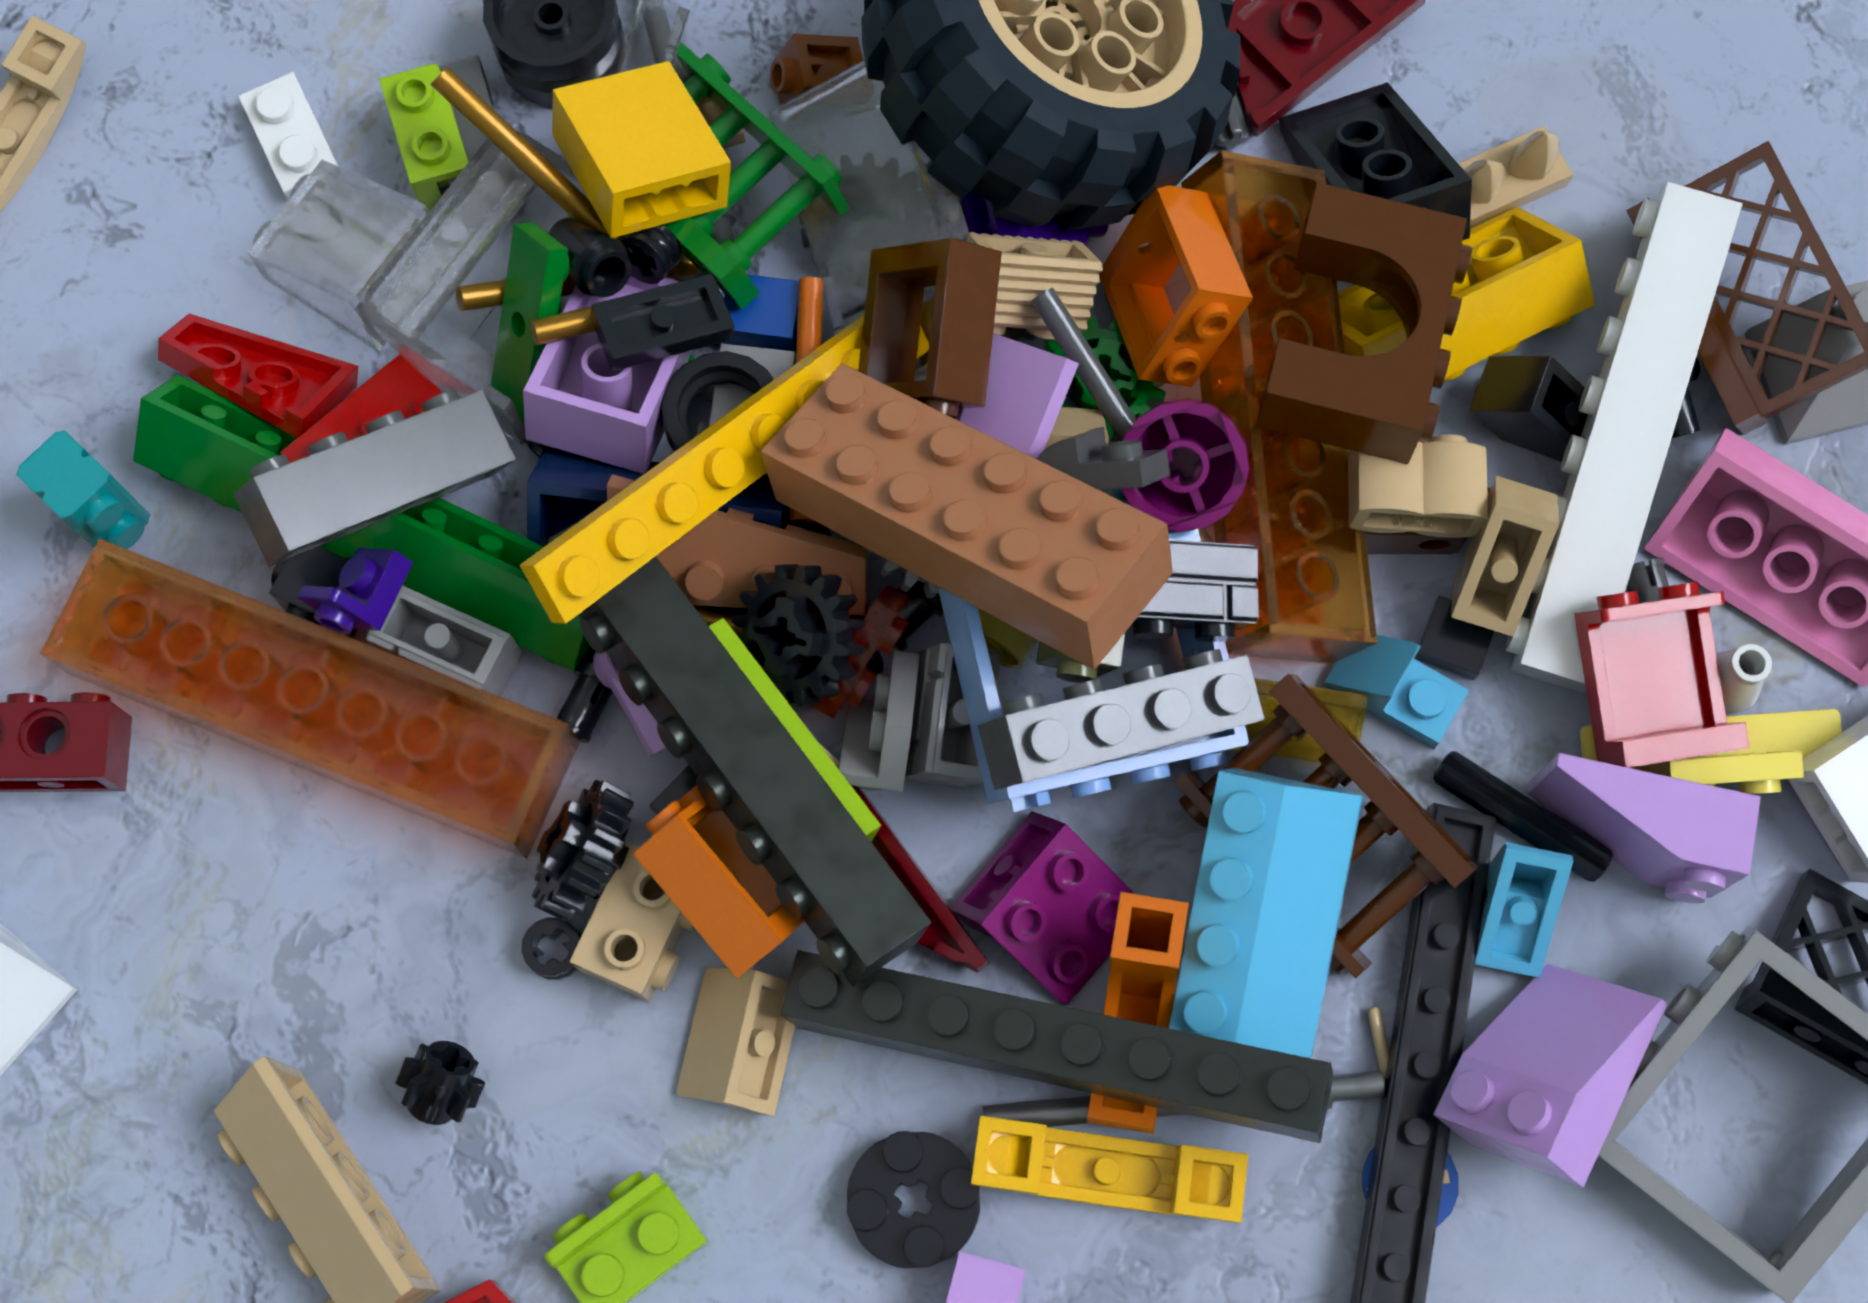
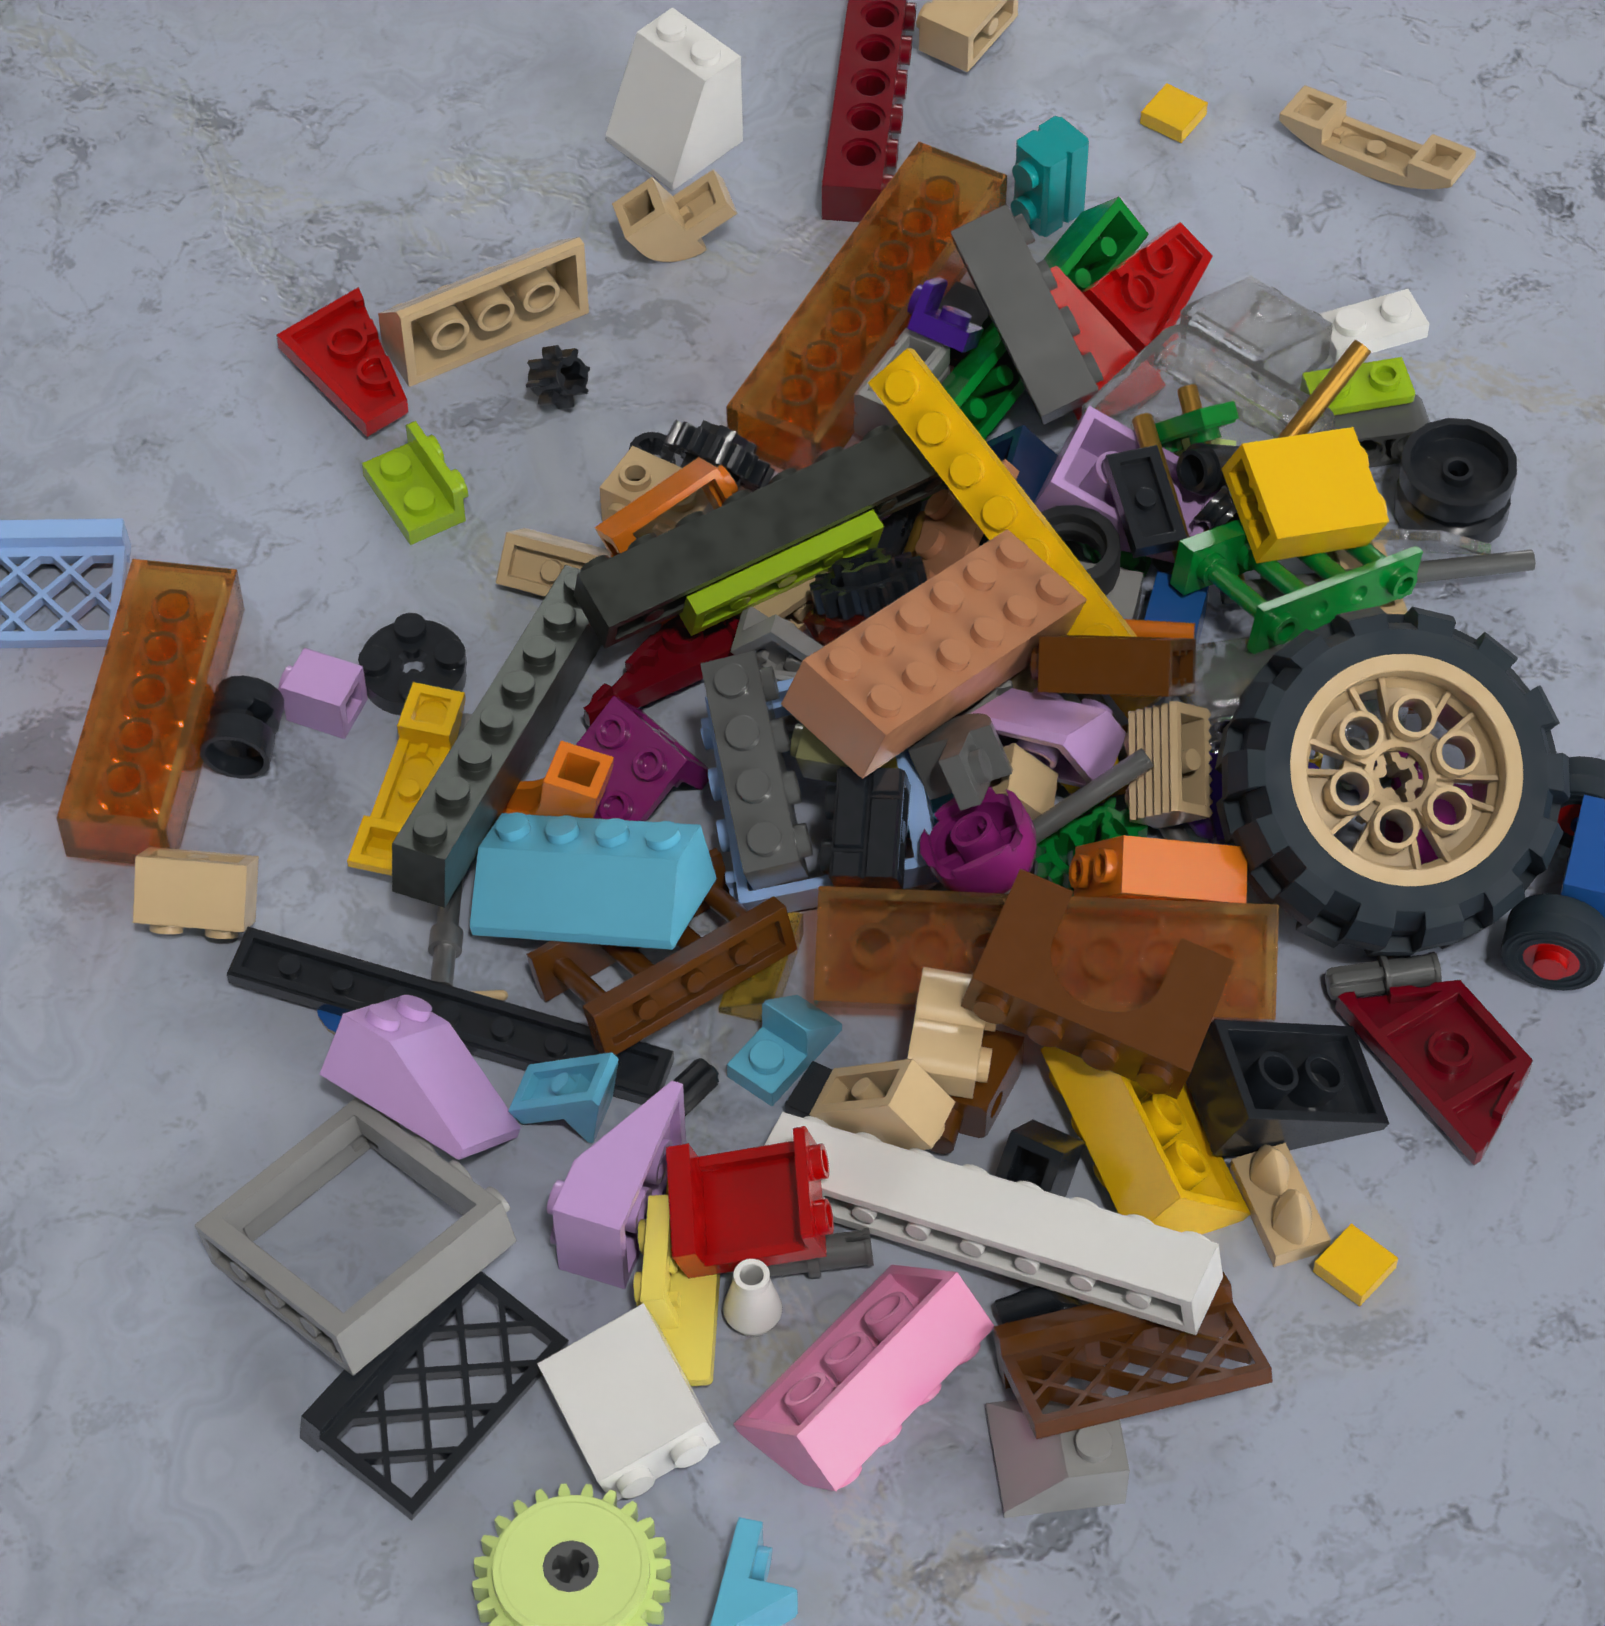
camera: 95 degrees right, 20 degrees down
none -> tan brick [612,169,737,262]
none -> yellow tile [1313,1223,1398,1307]

